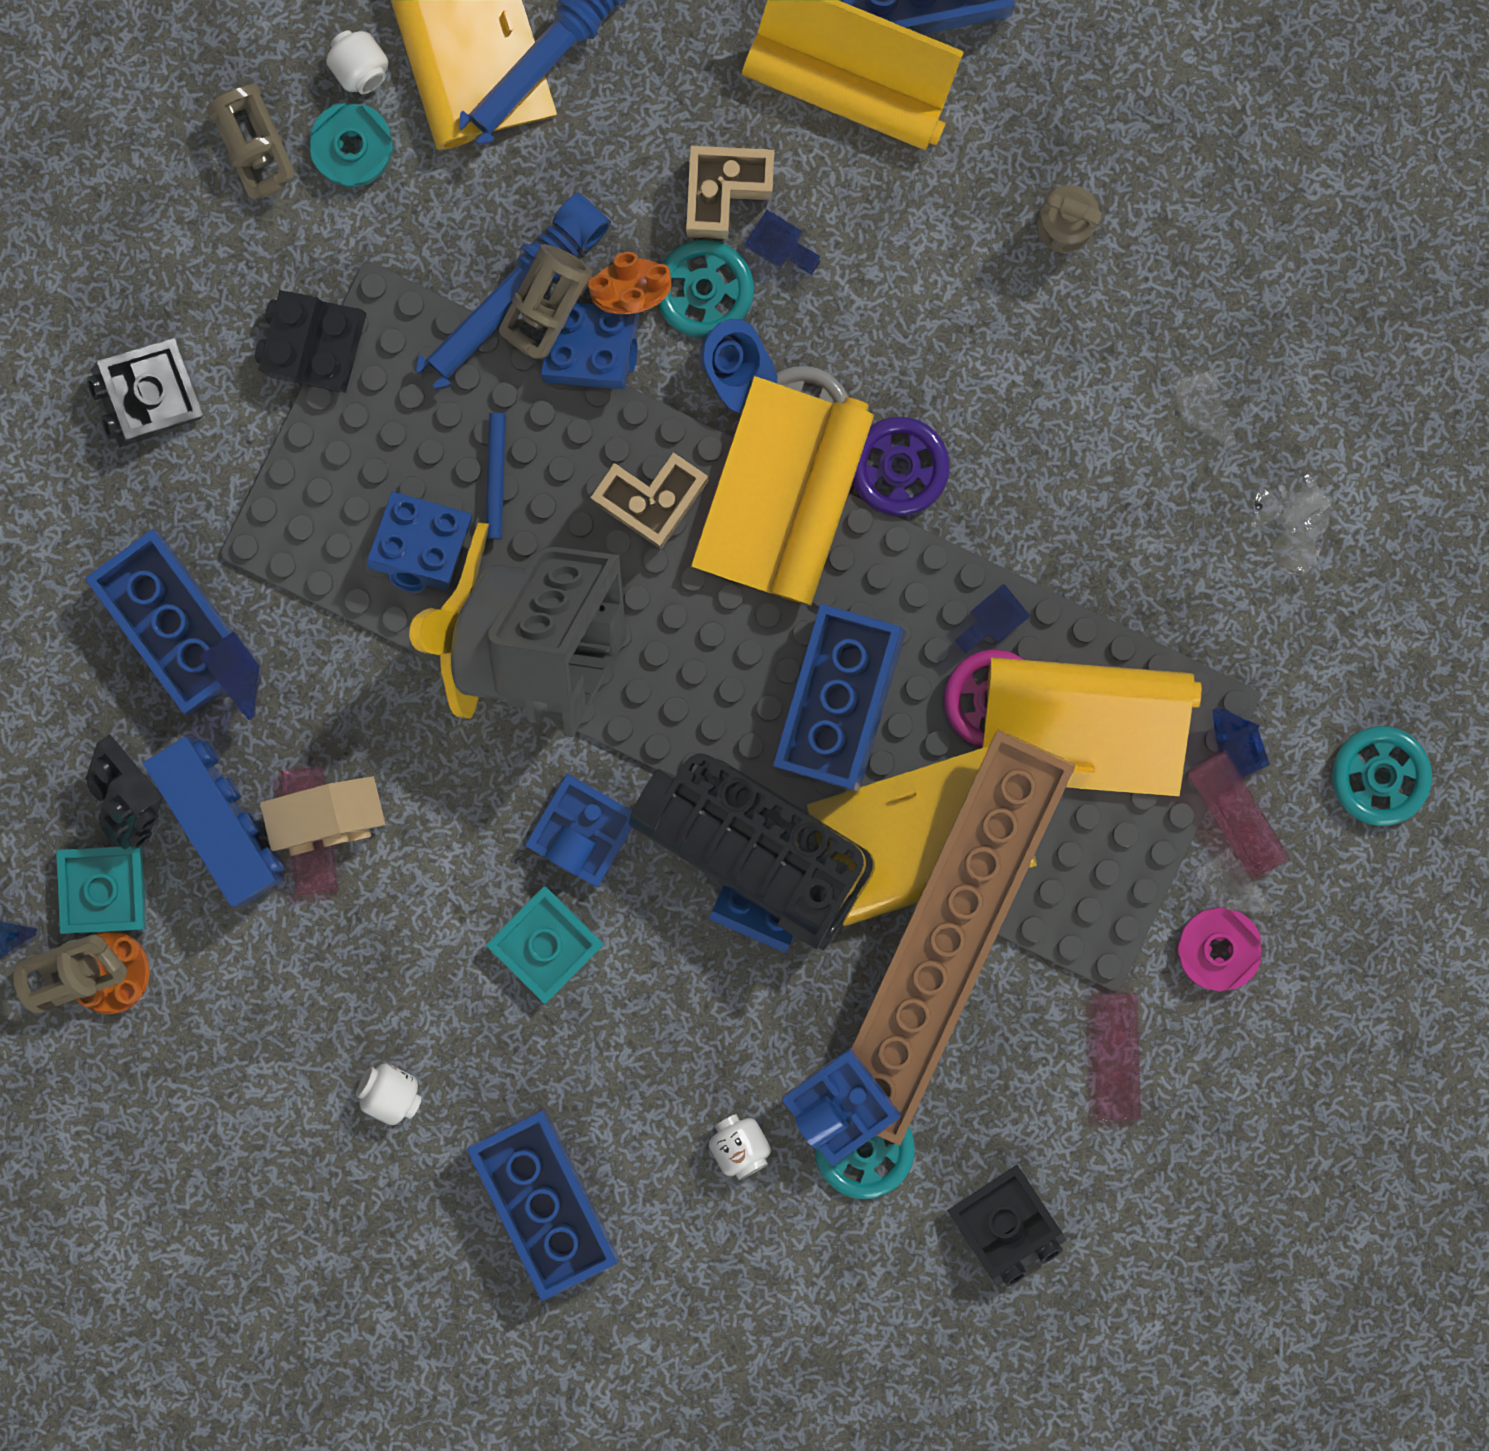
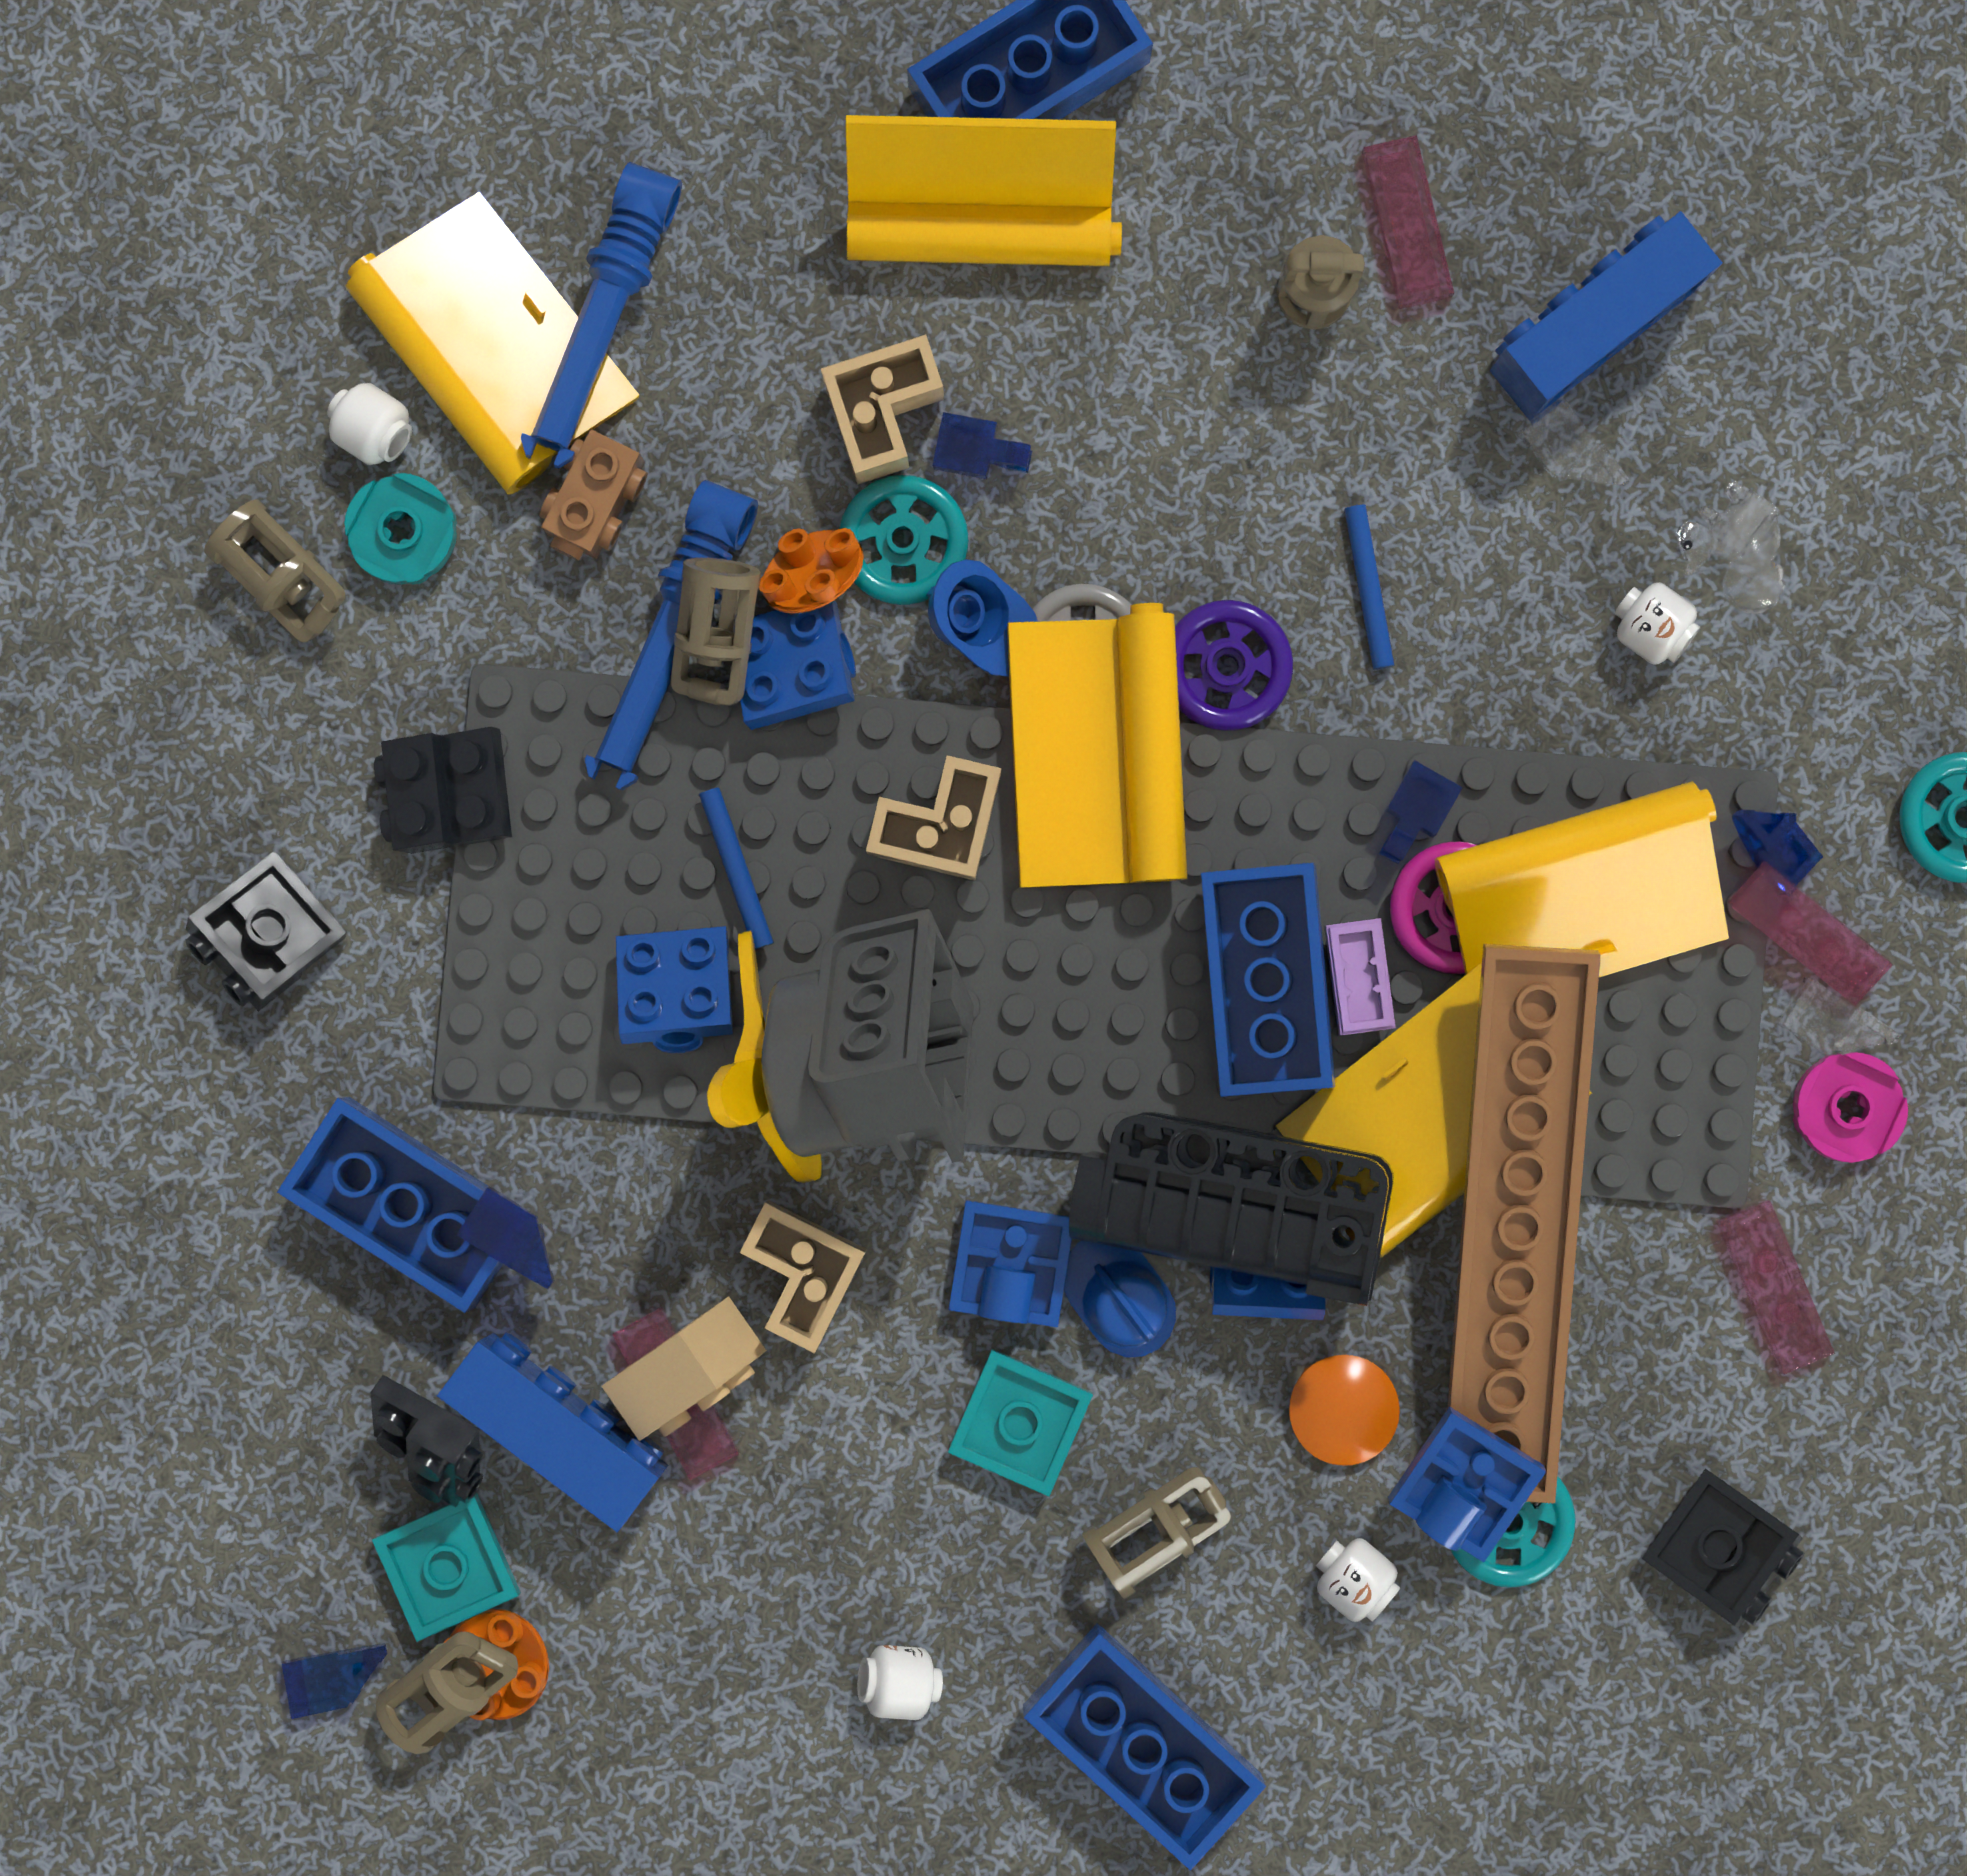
camera: 20 degrees left, 0 degrees up
none -> medium nougat brick [539,429,648,561]
none -> tan brick [740,1200,867,1353]
none -> blue piece [1064,1241,1176,1357]
none -> dark tan piece [1082,1467,1231,1599]
none -> orange dish [1289,1355,1400,1466]
none -> lavender plate [1324,918,1396,1036]
none -> blue bar [1344,504,1395,670]
none -> clear pink tile [1362,135,1454,309]
none -> blue brick [1490,211,1722,421]
none -> white head [1614,582,1700,665]

